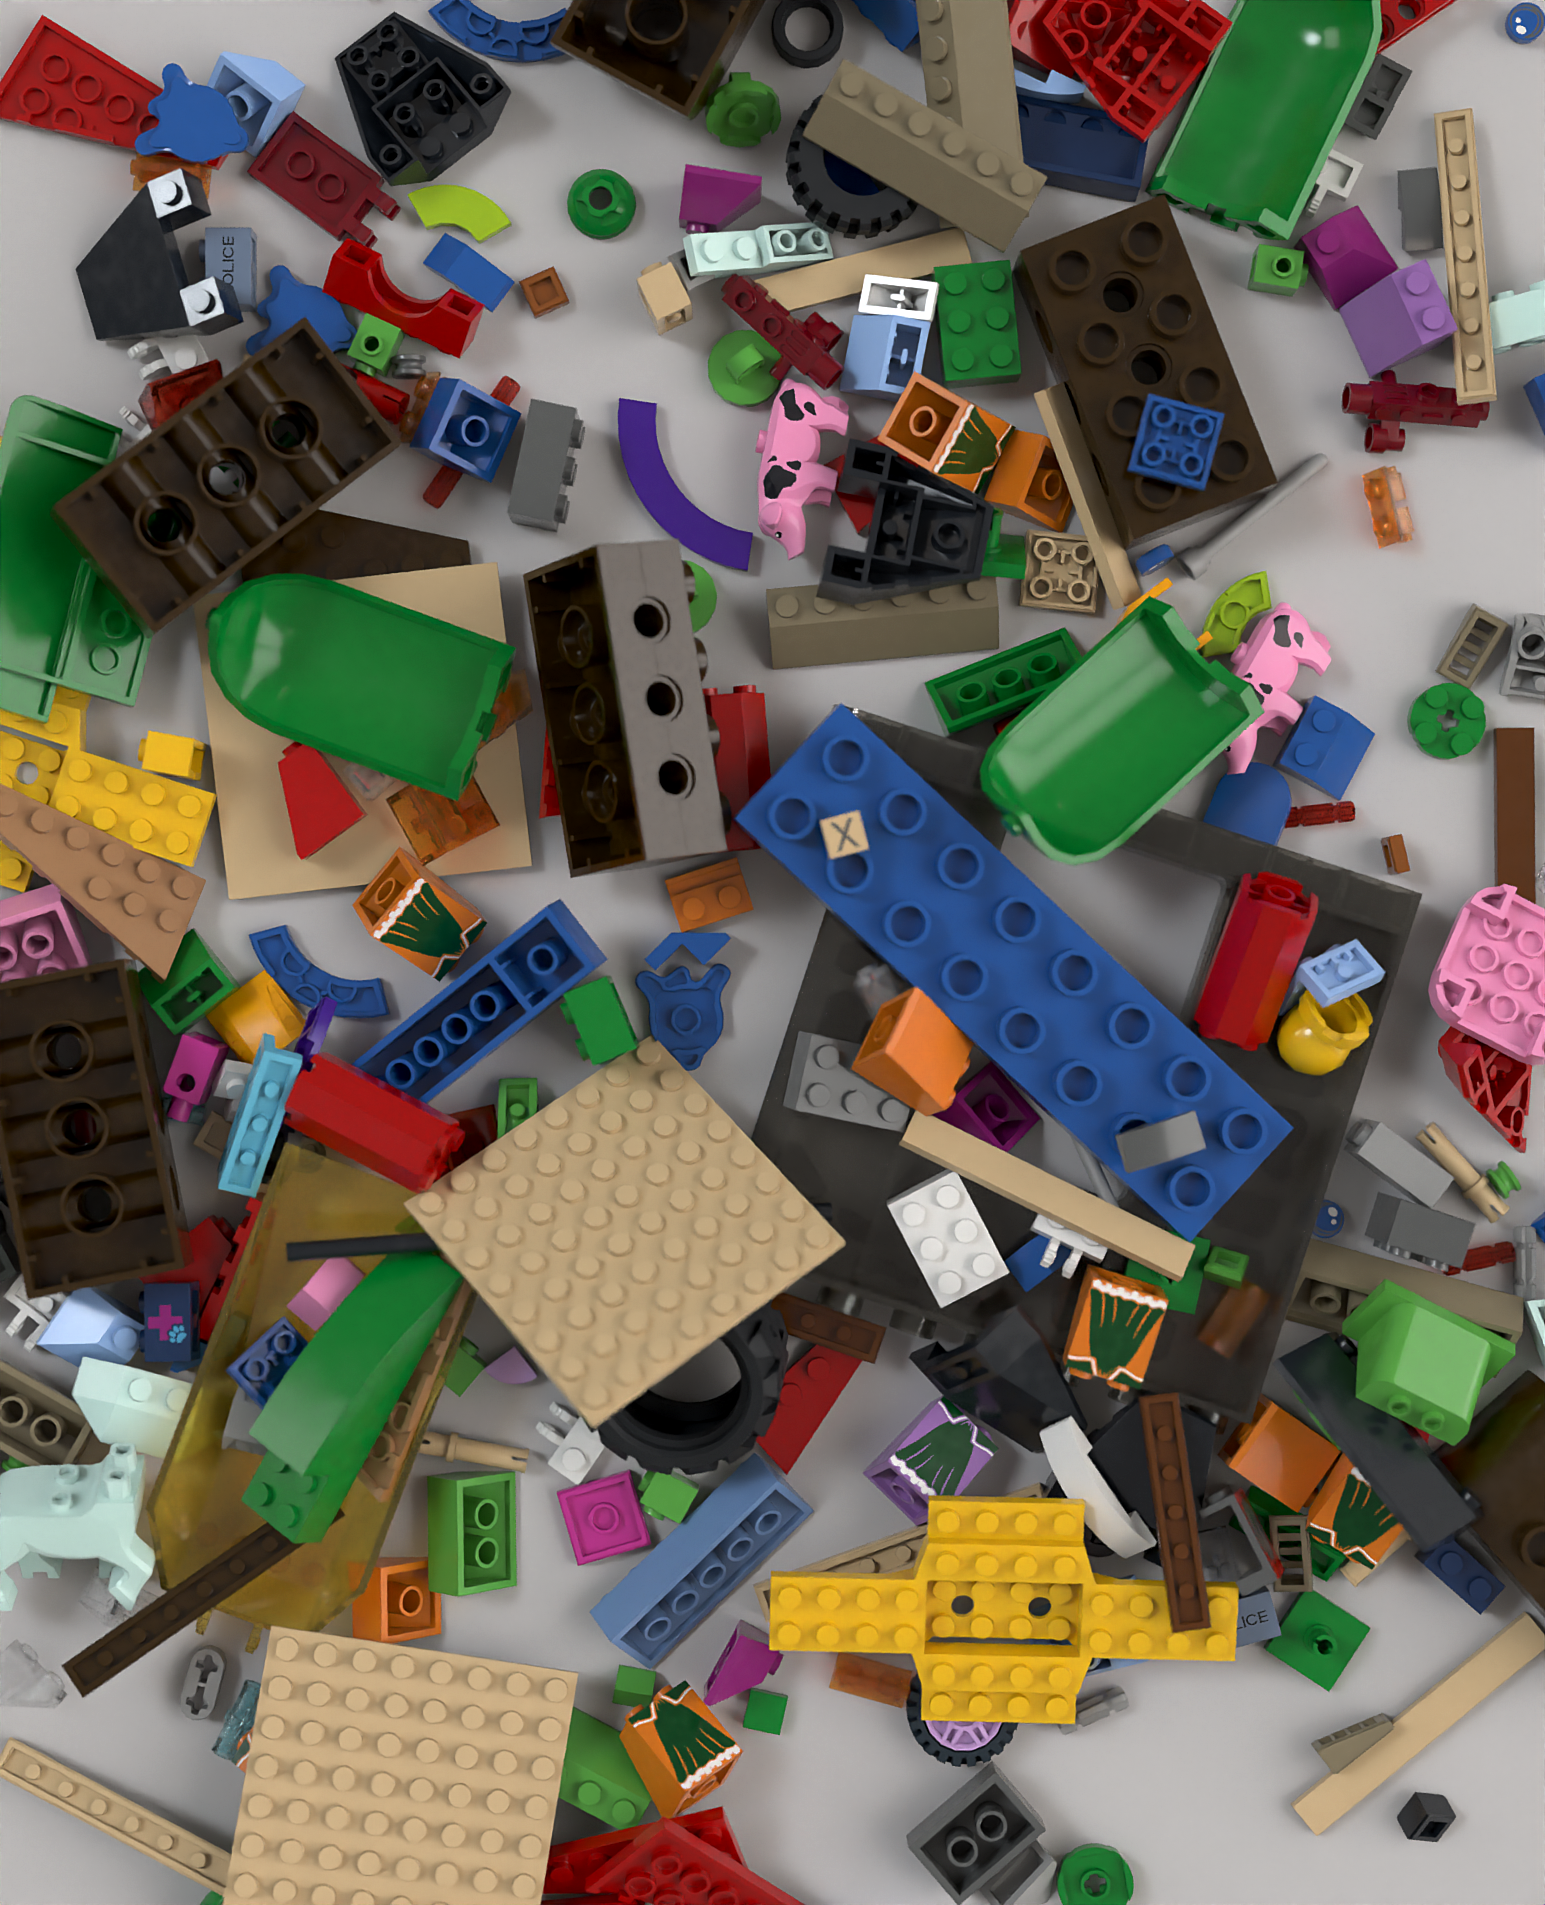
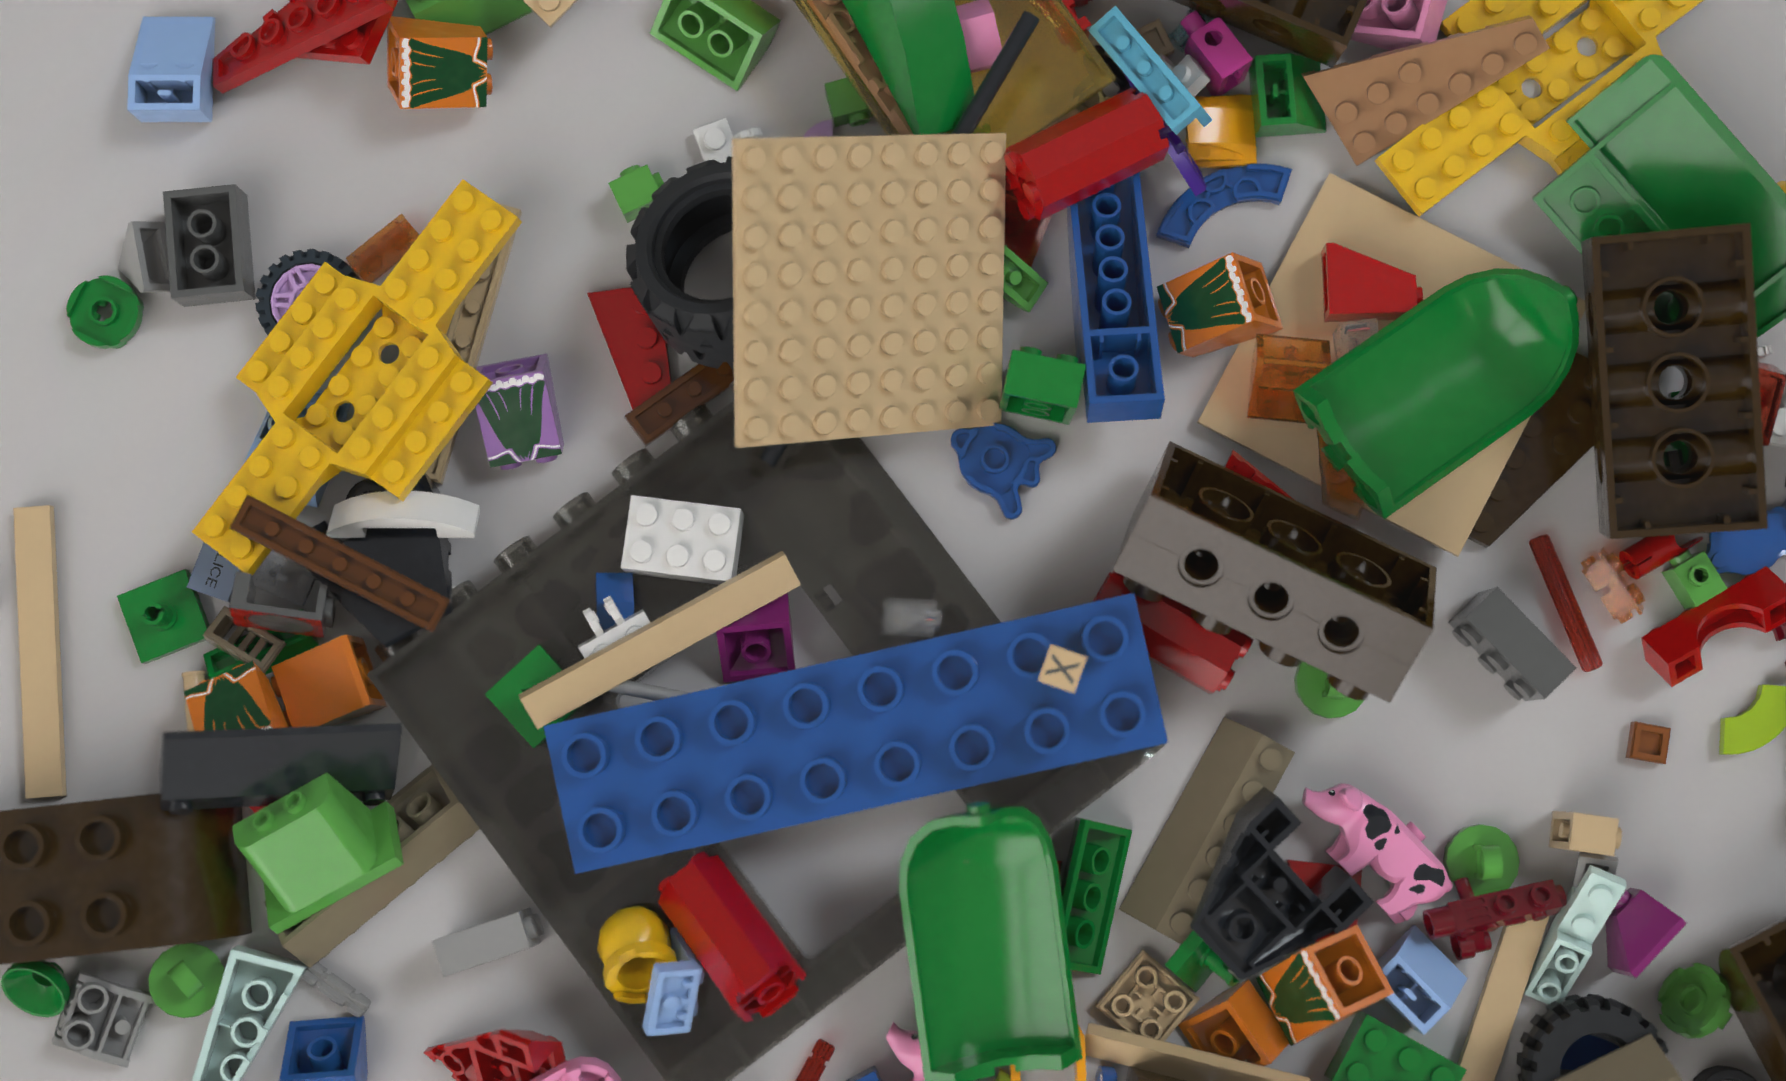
camera: 125 degrees right, 5 degrees down
yellow piece [138,730,207,781] -> none
dark grey bush [391,354,426,380] -> none
blue slope [409,378,522,483] -> none
tan pin [412,1428,529,1473] -> none
blue slope [423,233,515,313] -> none
dark pink tile [557,1469,651,1566] -> none
green piece [567,169,636,240] -> none
medium blue slope [590,1452,814,1669] -> none
bright green slope [612,1664,656,1708] -> none
dark purple tile [618,398,753,572] -> none
blue slope [644,933,731,970] -> none
orange plate [664,857,754,933] -> none
magenta slope [703,1619,784,1706] -> none
green tile [743,1687,788,1735] -> none
dark grey brick [783,1031,910,1133] -> none
orange slope [851,987,974,1117] -> none
white slope [858,274,939,322] -> none
black wedge [909,1305,1088,1452] -> none
light grey axle [1058,1686,1129,1735] -> none
slope [1062,1264,1169,1391] -> none
dark grey slope [1115,1110,1206,1173] -> none
clear orange hinge [1197,1278,1271,1359] -> none
blue tile [1203,762,1292,850] -> none
bright green slope [1203,1246,1250,1290] -> none
blue tile [1304,1199,1344,1238] -> none
dark tan slope [1311,1713,1394,1774] -> none
dark grey brick [1364,1192,1476,1272] -> none
dark blue brick [1414,1541,1506,1615] -> none
tan pin [1415,1122,1510,1223] -> none
clear red axle [1442,1241,1516,1276] -> none
bright green bush [1485,1161,1521,1199] -> none

